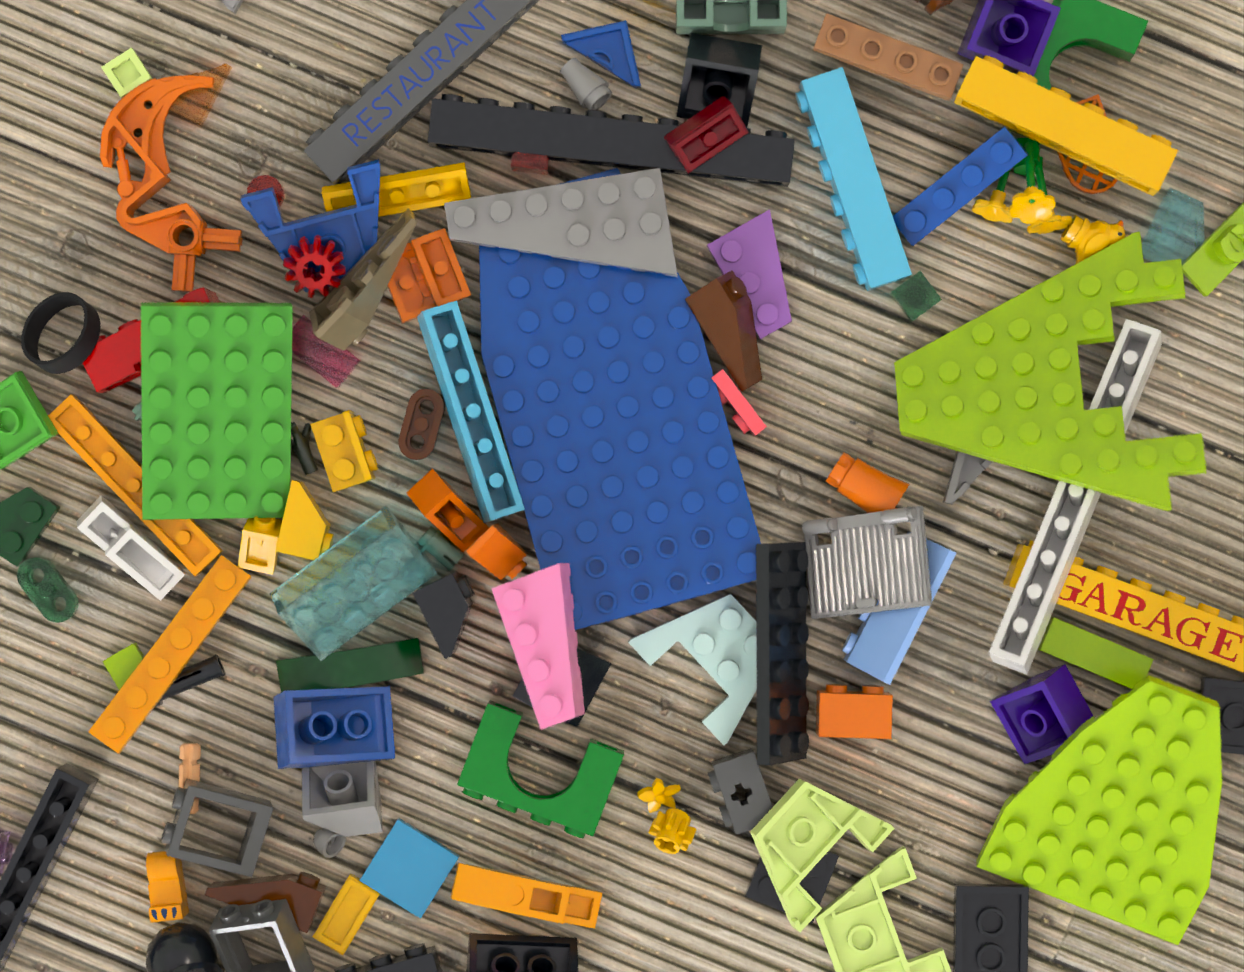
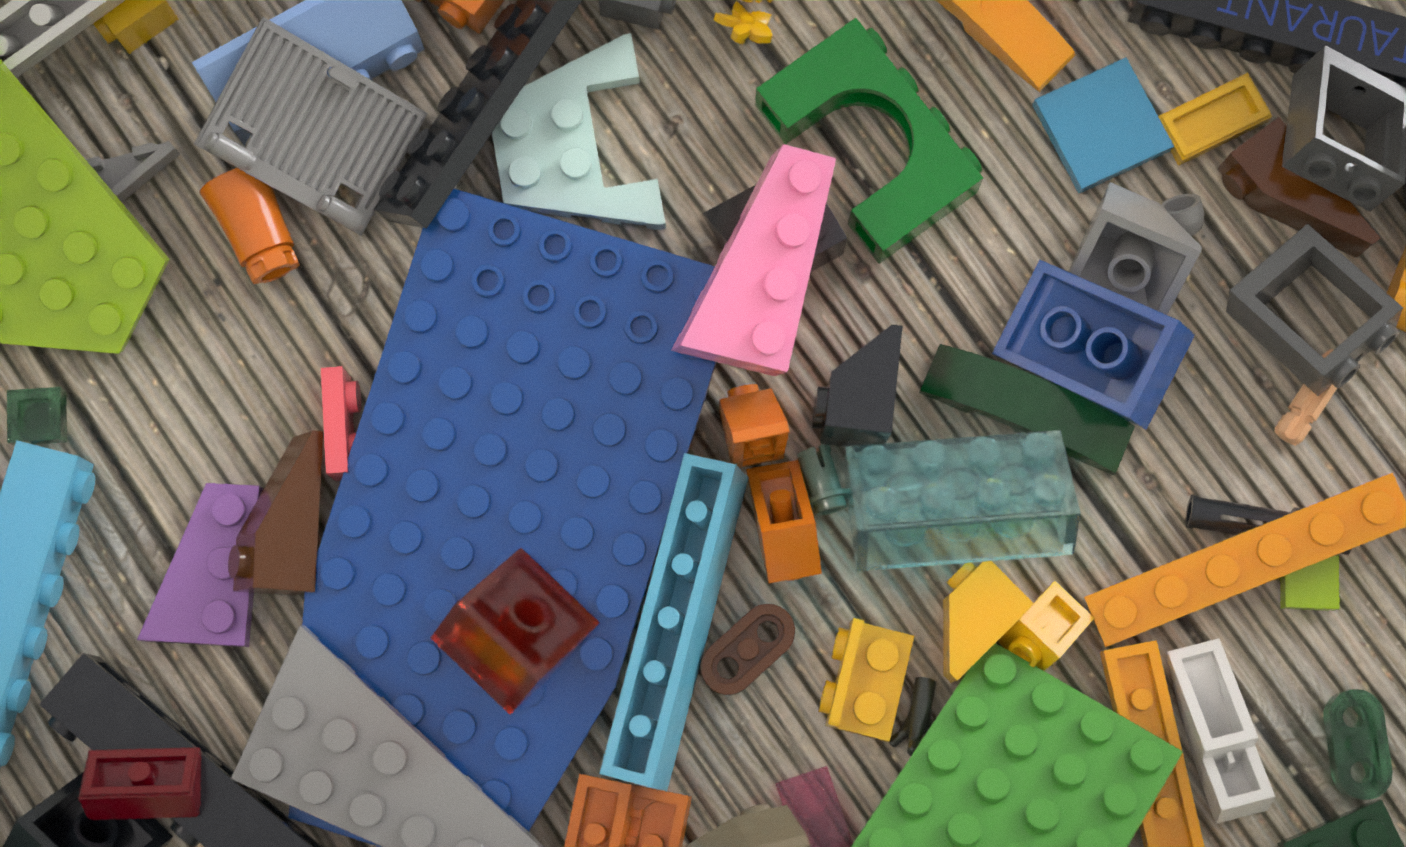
camera: 145 degrees left, 10 degrees down
none -> clear red slope [431,548,600,715]

